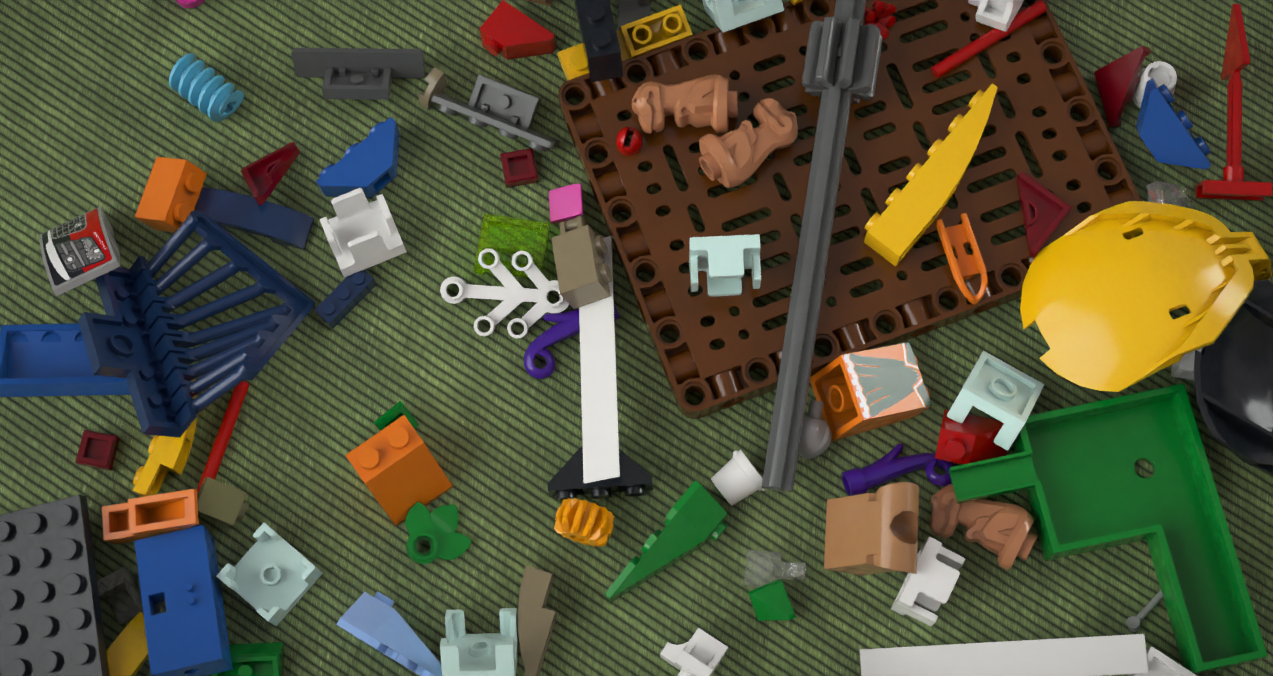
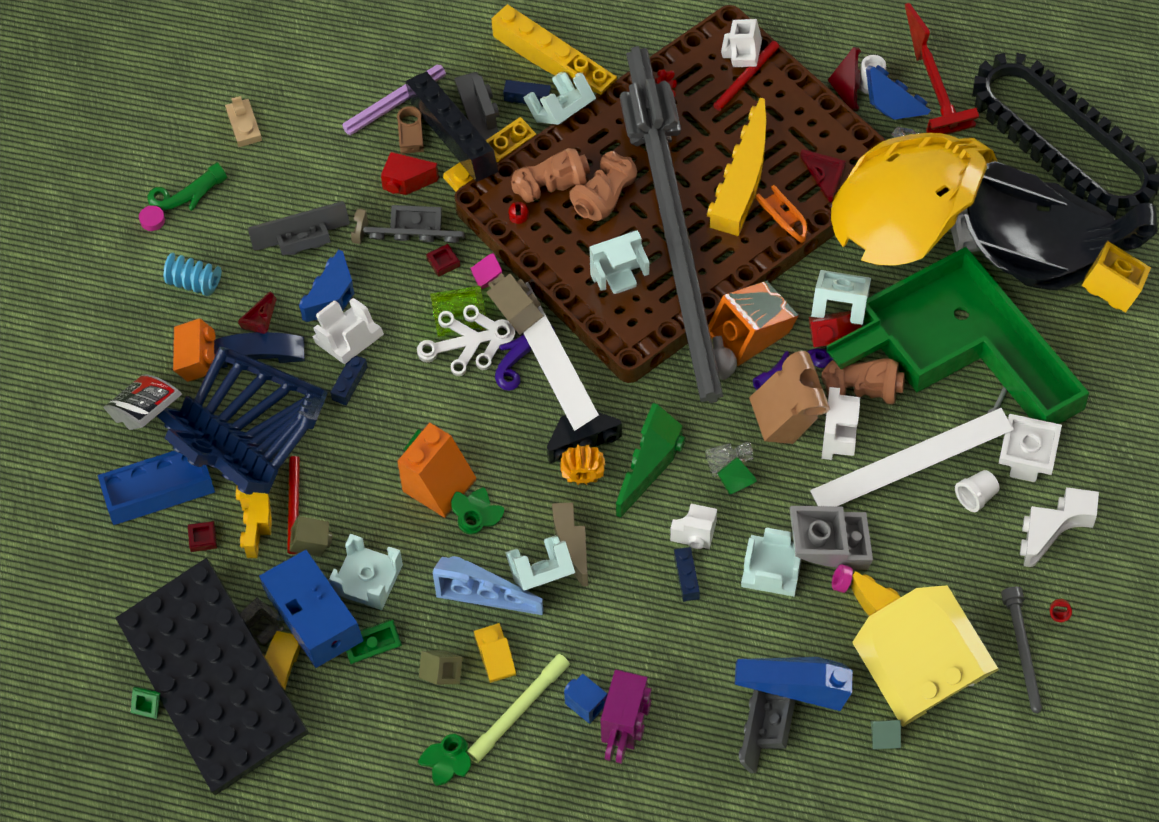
camera: 20 degrees left, 15 degrees down
orange slope [102,489,199,544] -> none
white piece [711,449,765,506] -> none

